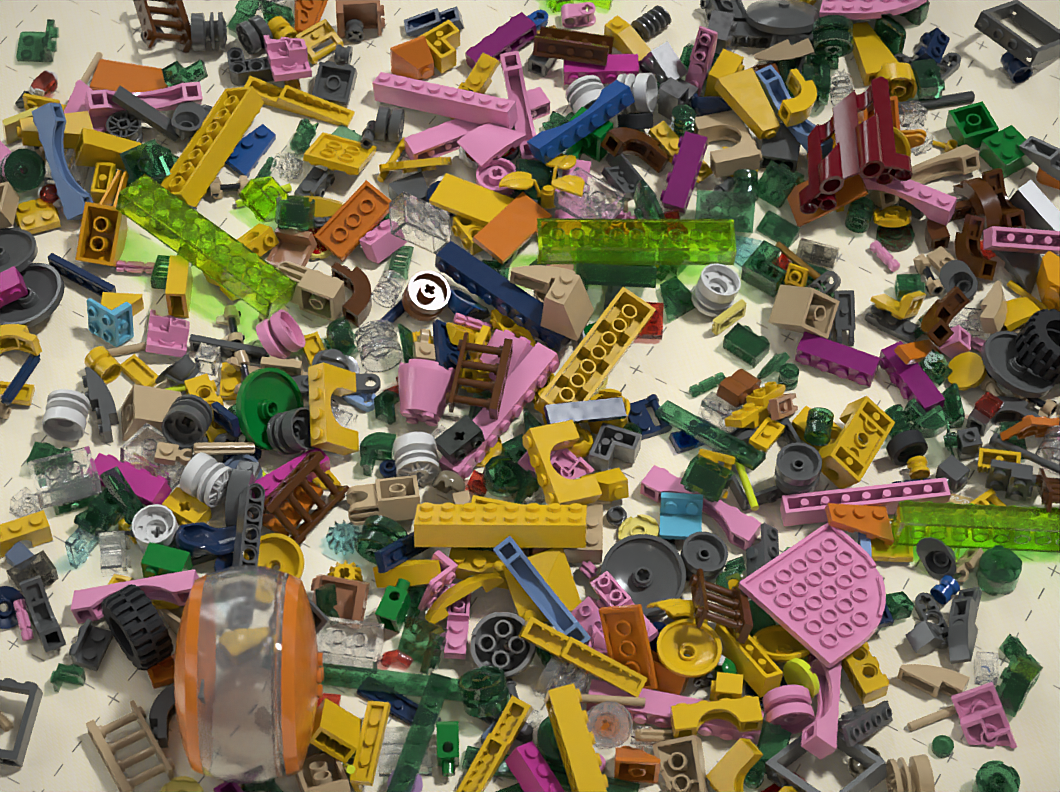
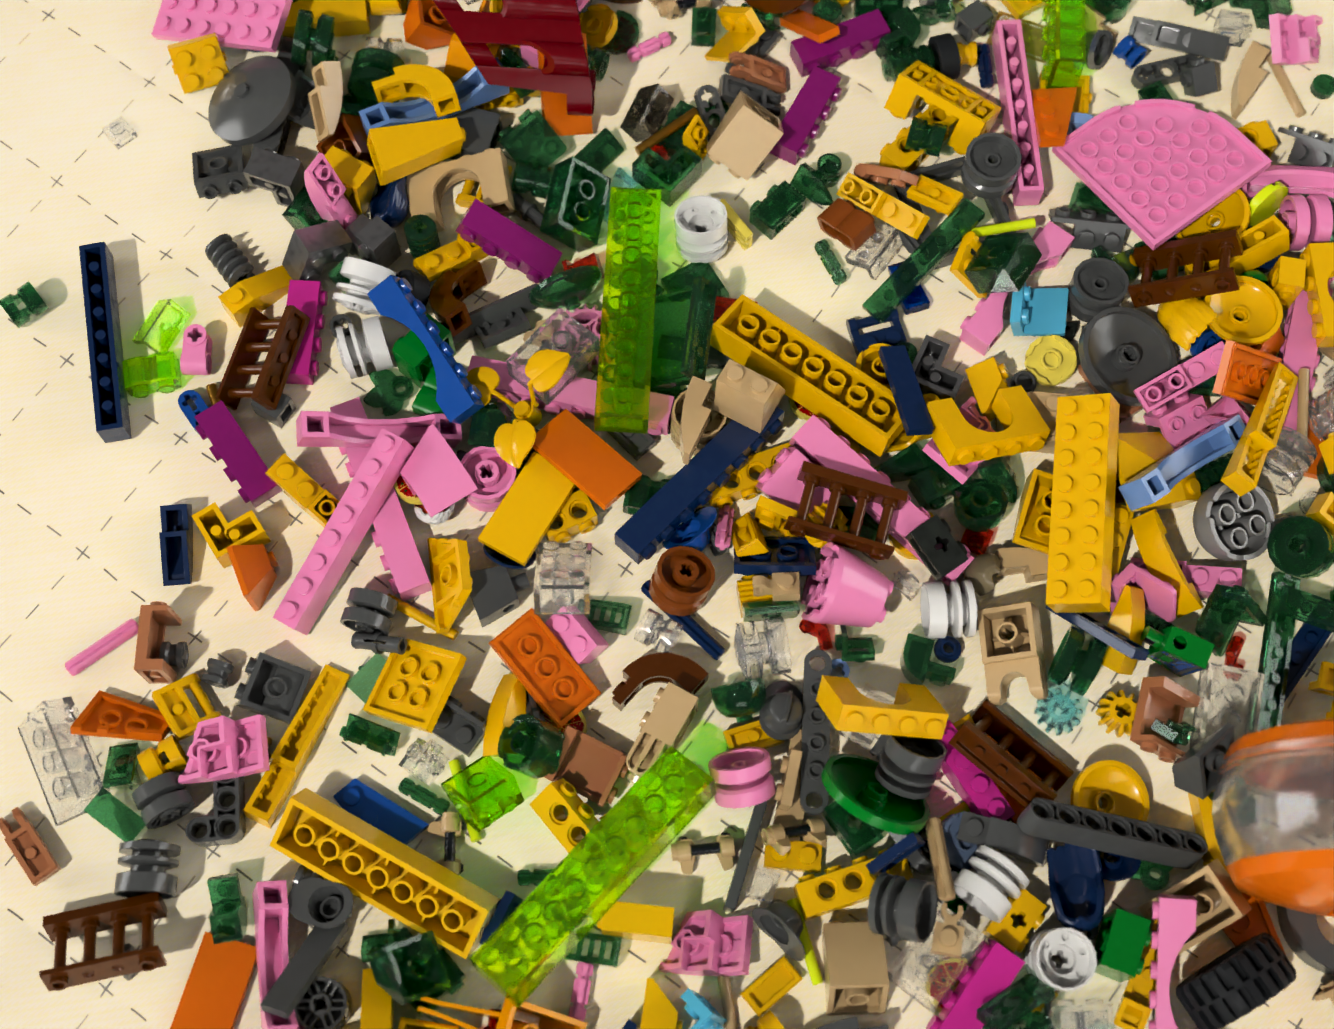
camera: 85 degrees left, 15 degrees up
none -> nougat hinge [729,51,787,94]

